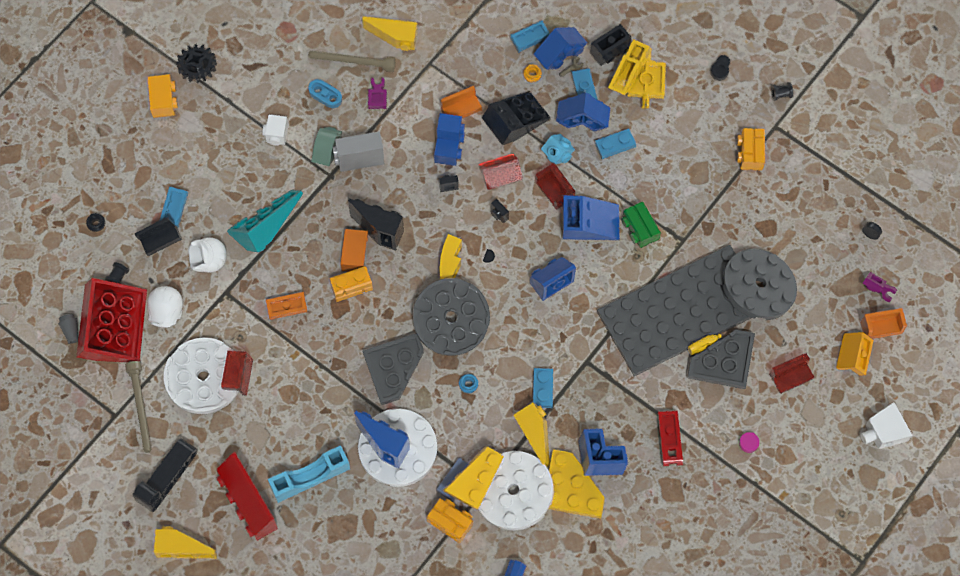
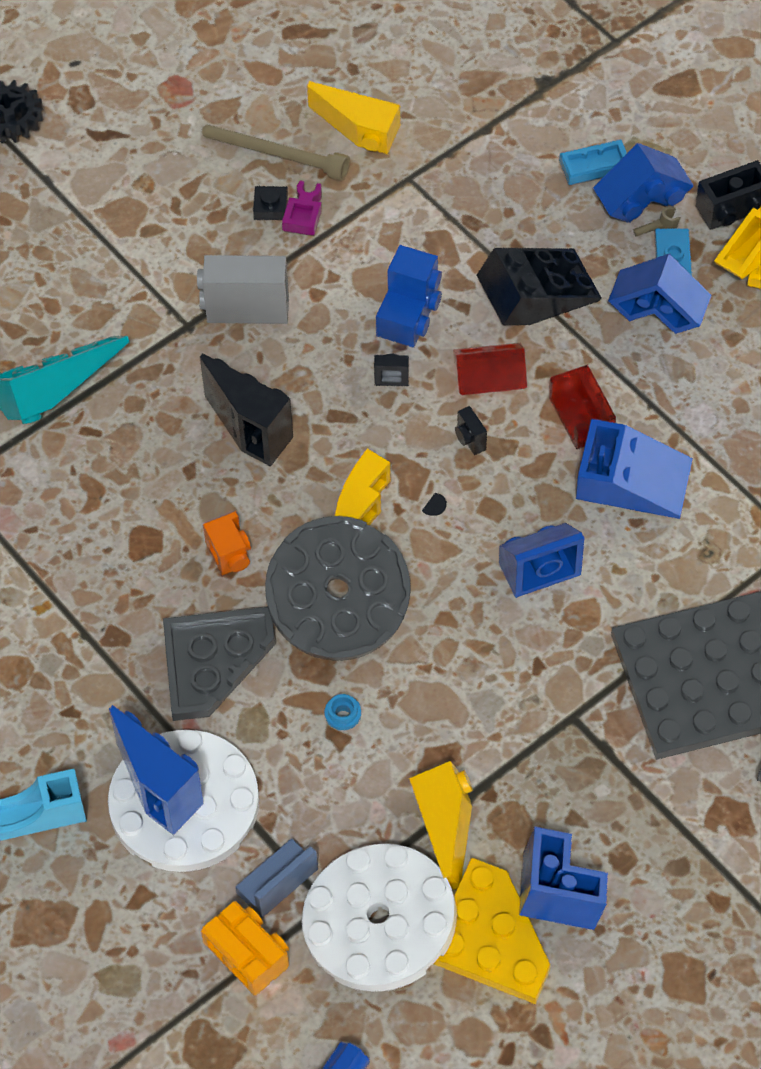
camera: 15 degrees right, 10 degrees down
white brick [263,115,289,146] -> none
orange plate [266,292,308,320] -> none
dark azure plate [308,79,342,108] -> none
sand green brick [311,127,342,166] -> none
light orange brick [329,266,373,302] -> none
orange panel [341,229,369,272] -> none
orange panel [441,86,482,119] -> none
yellow wing [442,447,504,509] -> none
light orange plate [523,64,542,82] -> none
dark azure plate [533,368,553,408] -> none
medium azure brick [541,134,575,165] -> none
dark azure plate [595,129,636,159] -> none
green brick [621,202,661,248] -> none
red plate [658,411,683,466] -> none
none -> orange brick [203,511,251,576]
none -> black plate [253,186,288,220]

